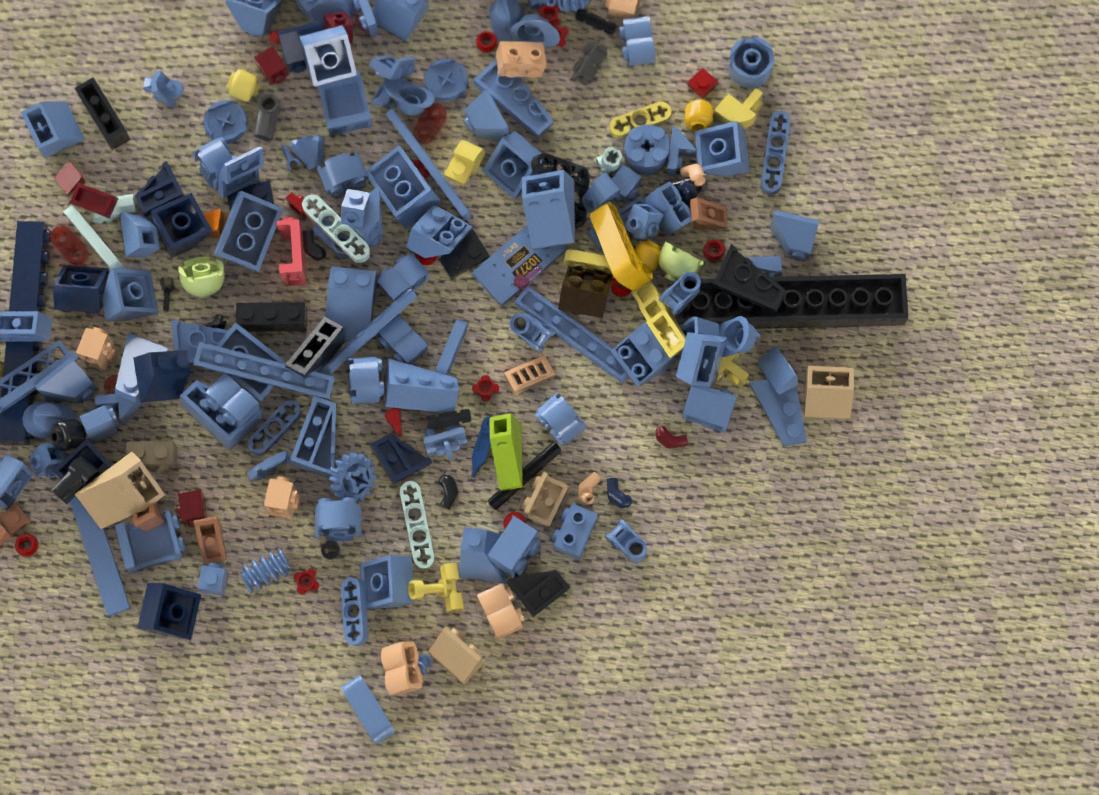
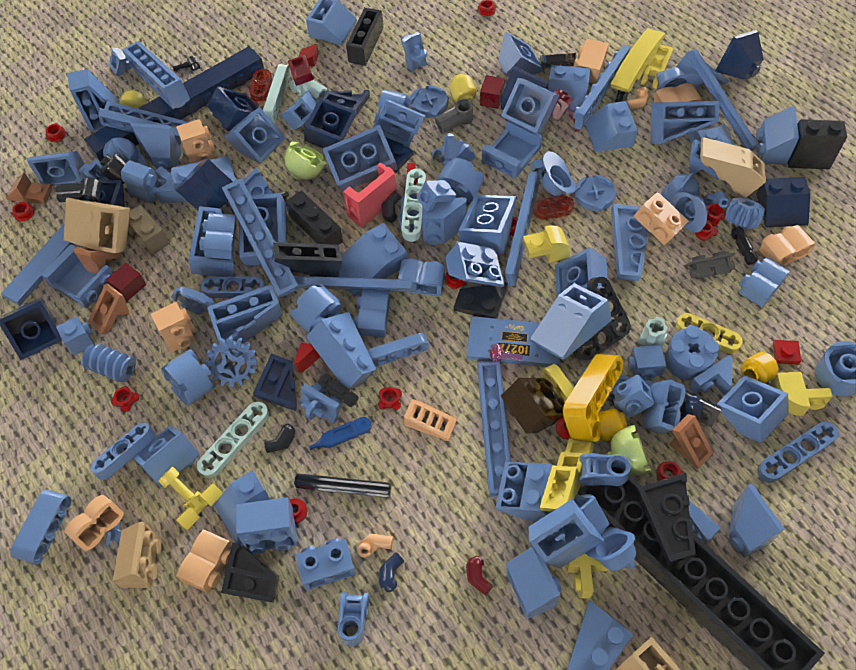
camera: 50 degrees right, 15 degrees down
black hand [160,277,175,310] -> none
black hinge [321,541,340,560] -> none
medium blue bracket [369,55,417,80] -> none
medium blue slope [463,90,509,143] -> none
red plate [476,31,498,53] -> none
lime slope [490,413,522,491] -> none
medium blue piece [509,313,555,352] -> none
tan bracket [522,472,569,529] -> none
medium blue brick [535,392,587,446] -> none
medium blue piece [582,173,621,213] -> none
light nougat arm [680,164,706,186] -> none
medium blue slope [757,346,798,395] -> none

